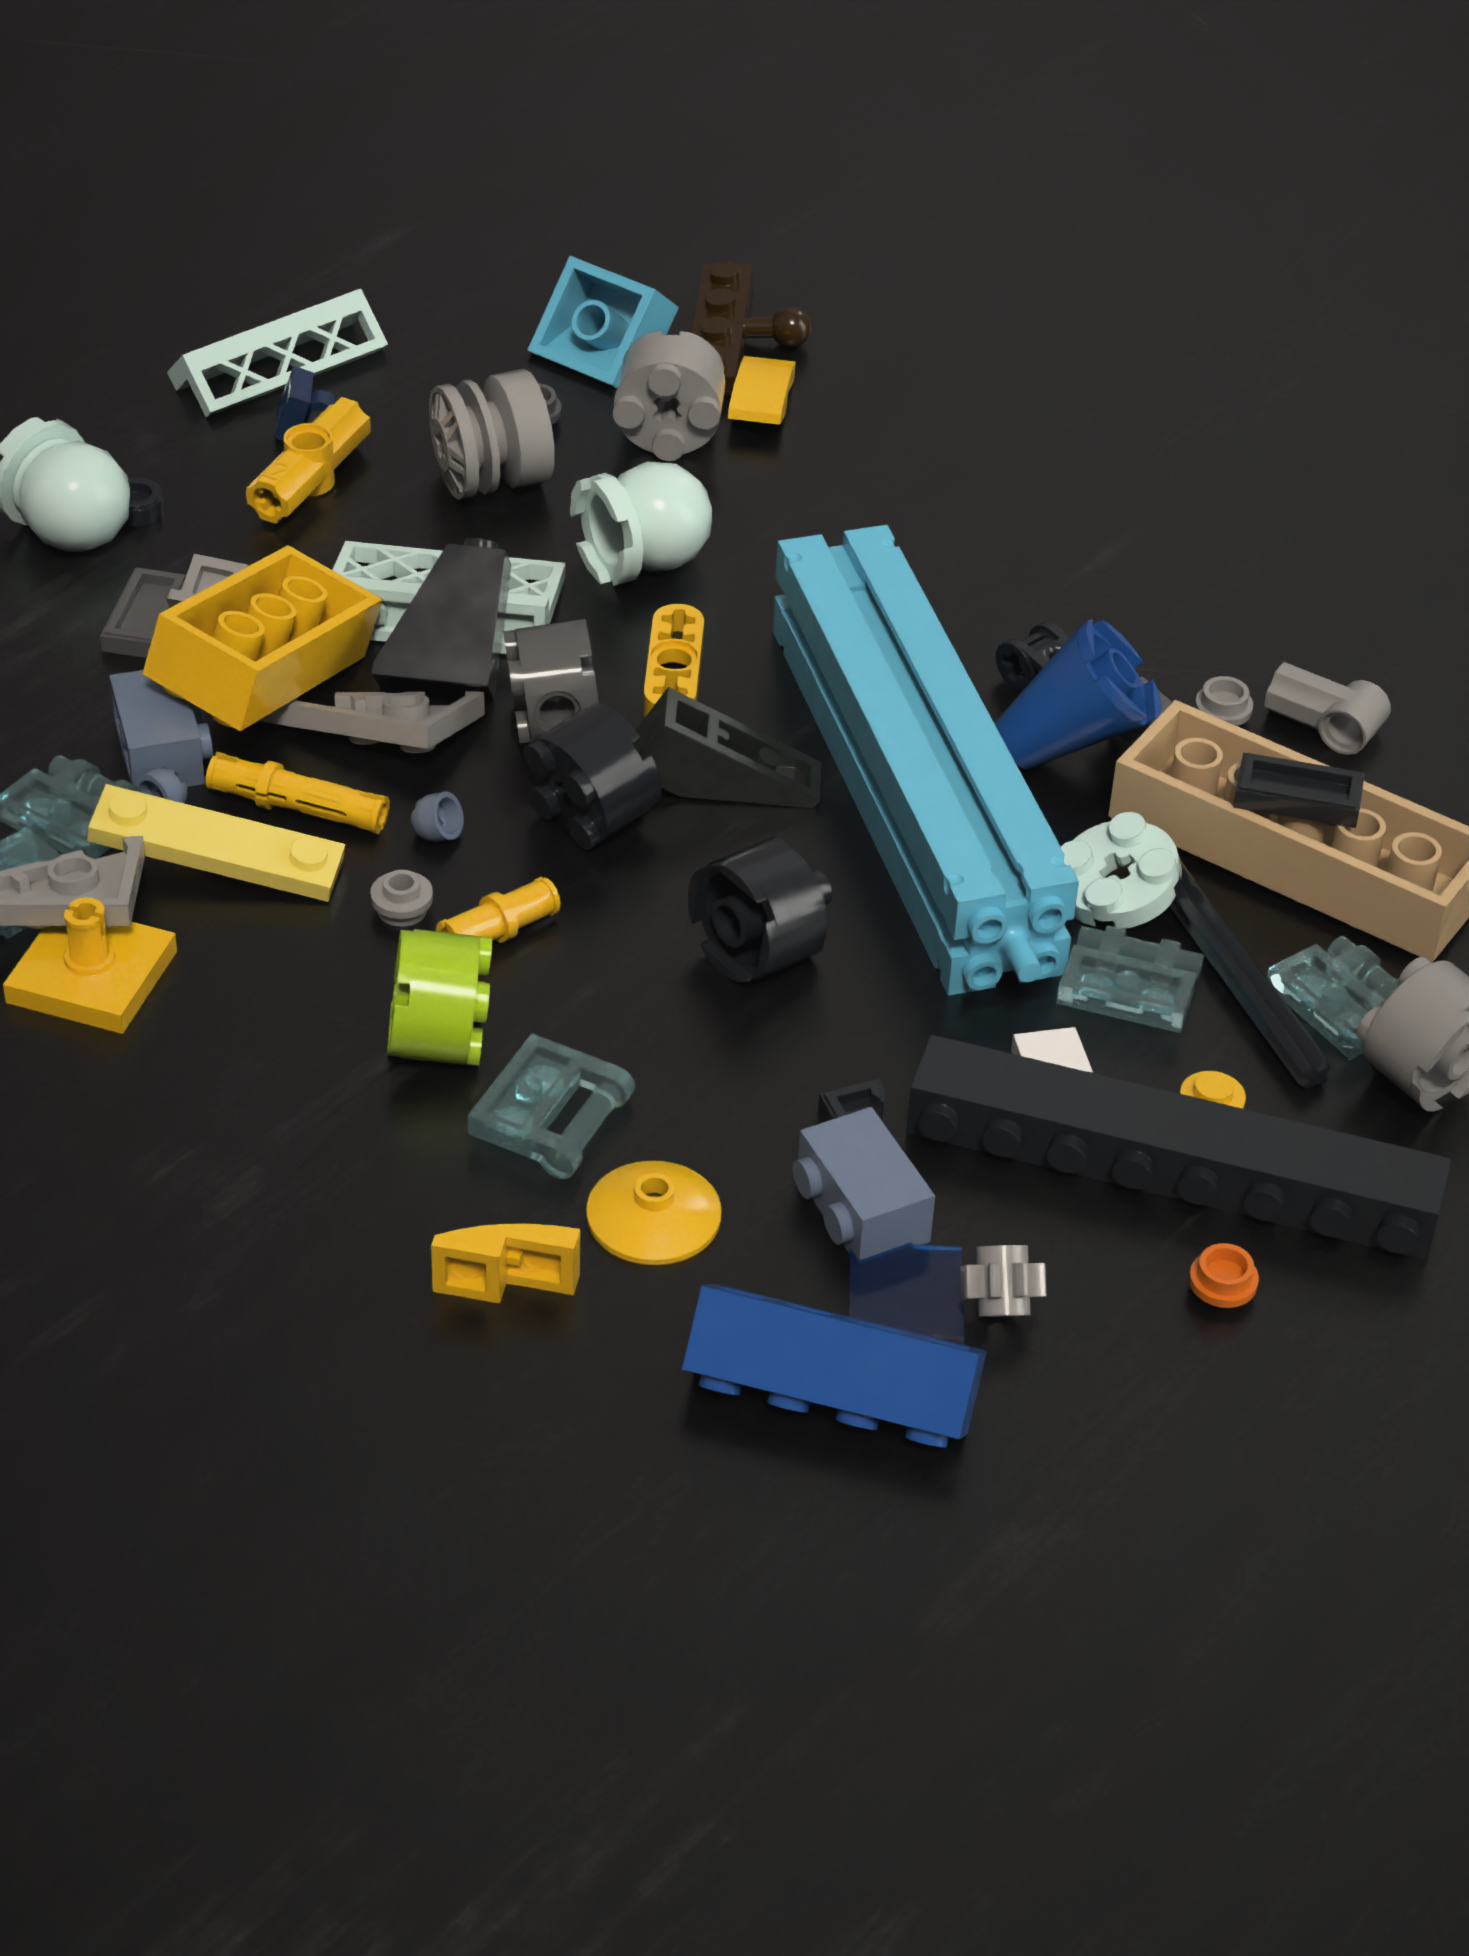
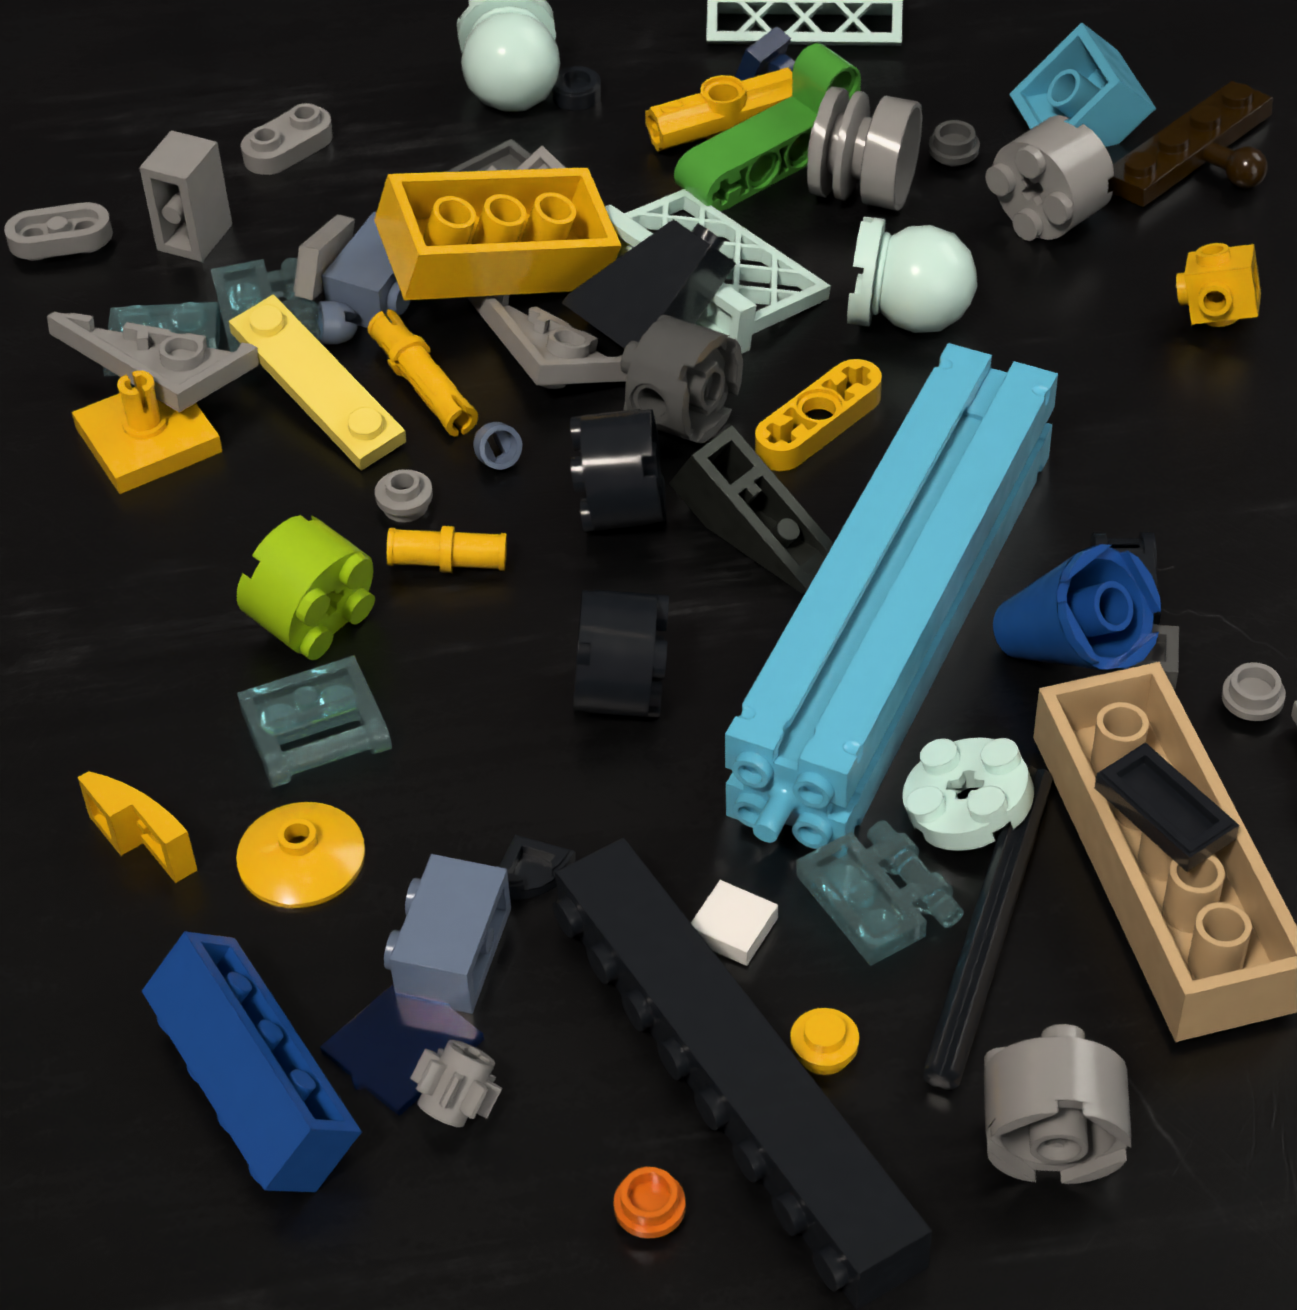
camera: 45 degrees right, 5 degrees up
yellow slope [728,356,796,425] -> none
clear light blue plate [1267,936,1399,1060] -> none
none -> light grey tile [293,214,355,301]
none -> bright green beam [674,43,861,212]
none -> yellow brick [1176,243,1261,327]

